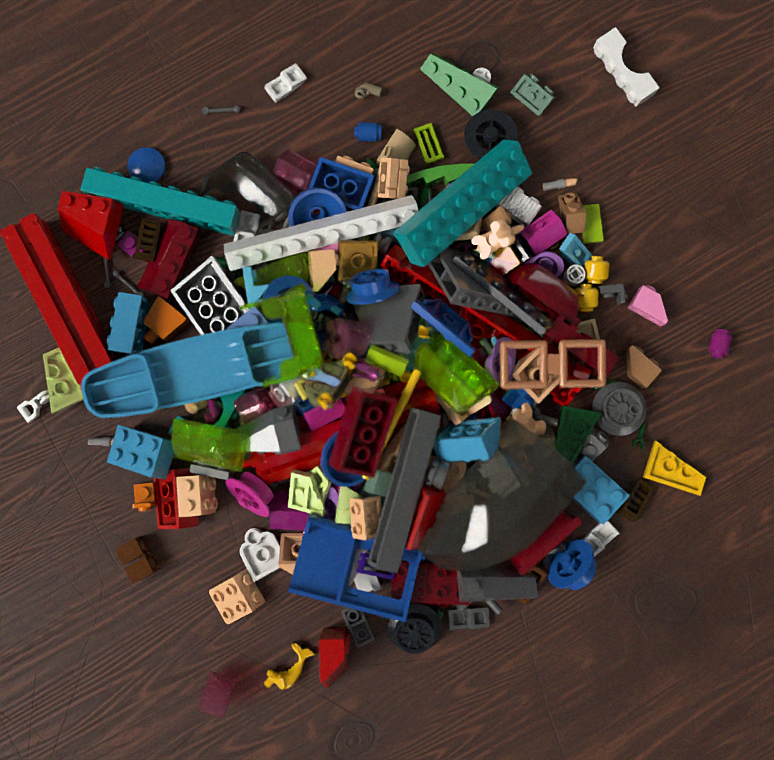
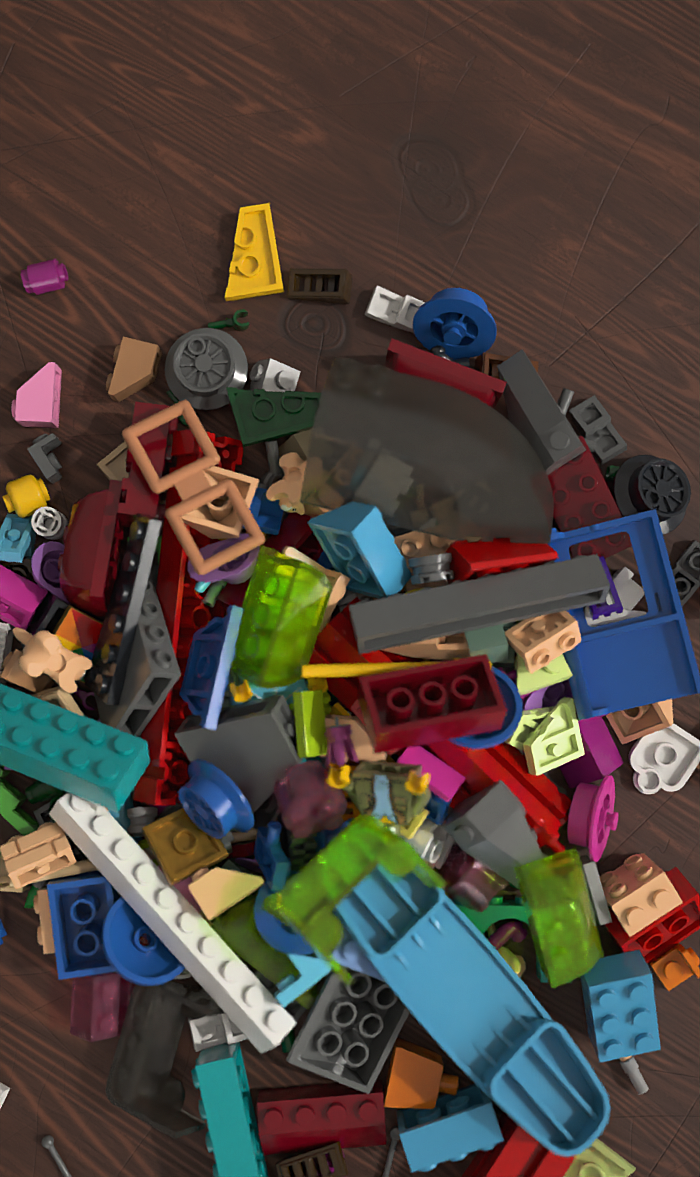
camera: 125 degrees left, 0 degrees up
dark azure brick [556,456,630,525] -> none
yellow head [574,284,599,311] -> none

